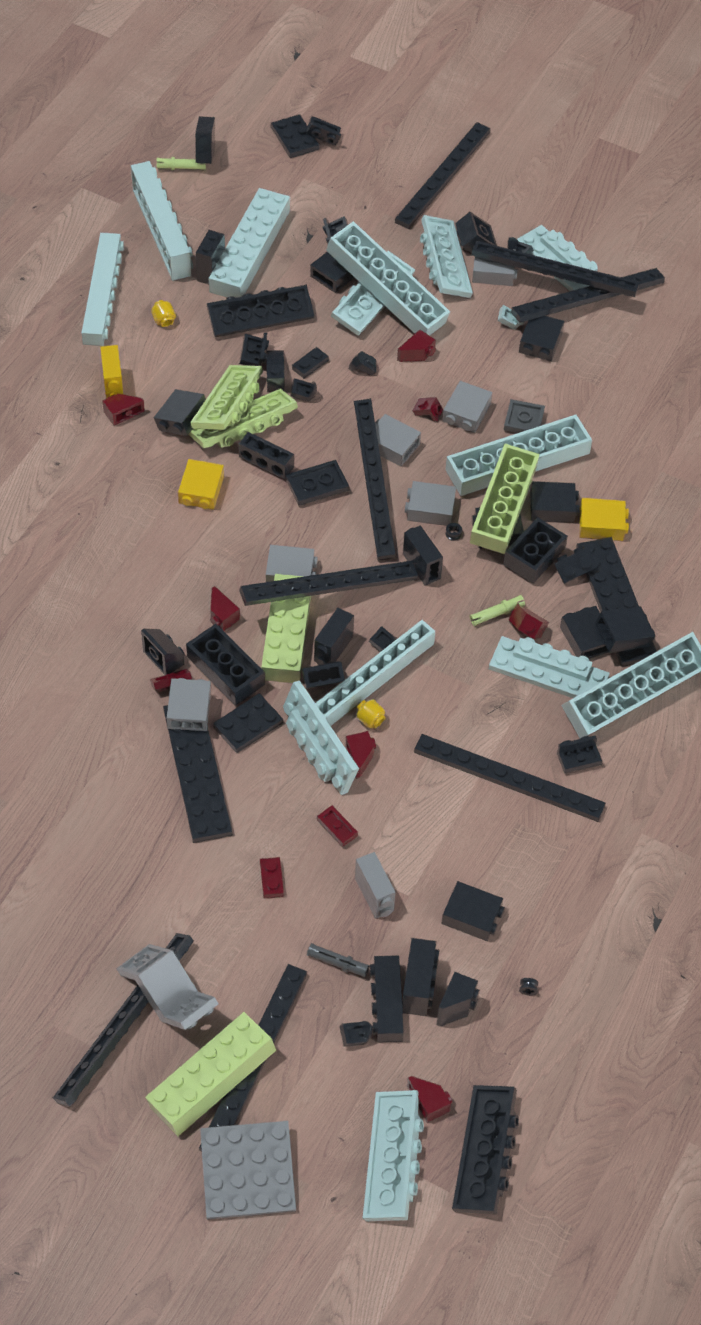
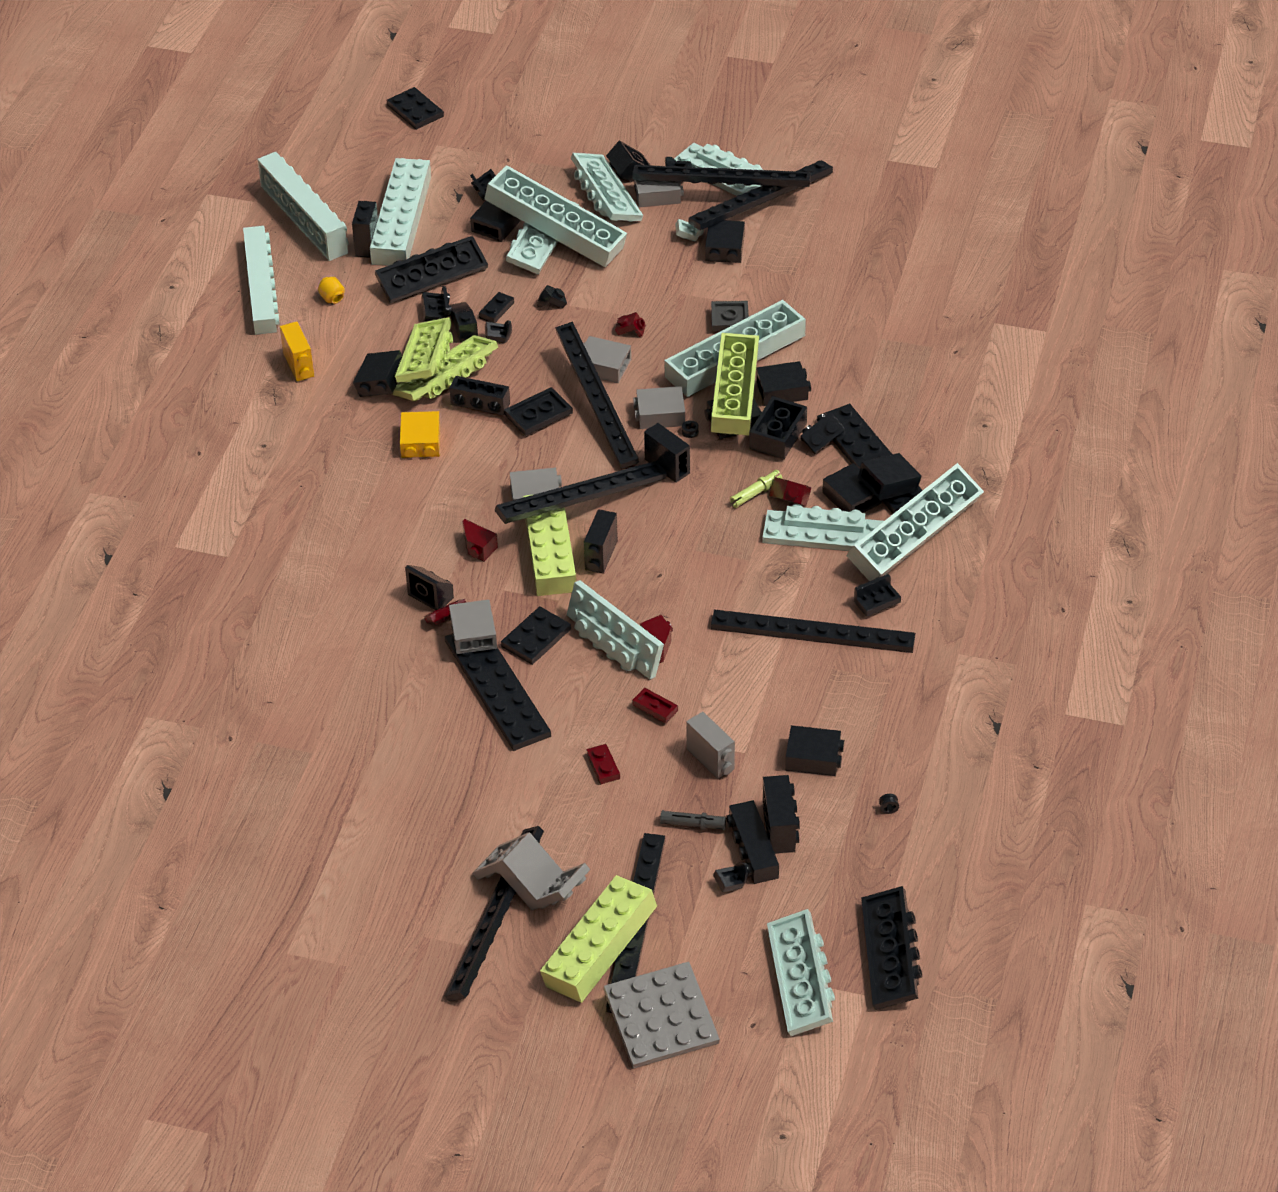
camera: 10 degrees left, 10 degrees down
dark red slope [102,394,145,426] -> none
yellowish green pin [157,157,206,170] -> none
black brick [186,624,265,706] -> none
black brick [195,116,215,164] -> none
black brick [301,661,345,688] -> none
black bracket [306,116,342,146] -> none
light aqua brick [315,620,435,726] -> none
yellow head [357,699,386,728] -> none
black plate [369,626,398,652] -> none
black plate [395,122,491,229] -> none
dark red slope [397,330,436,362] -> none
dark red slope [407,1076,452,1123] -> none
black slope [437,972,480,1027] -> none
light grey brick [442,381,492,433] -> none
yellow brick [579,498,629,541] -> none

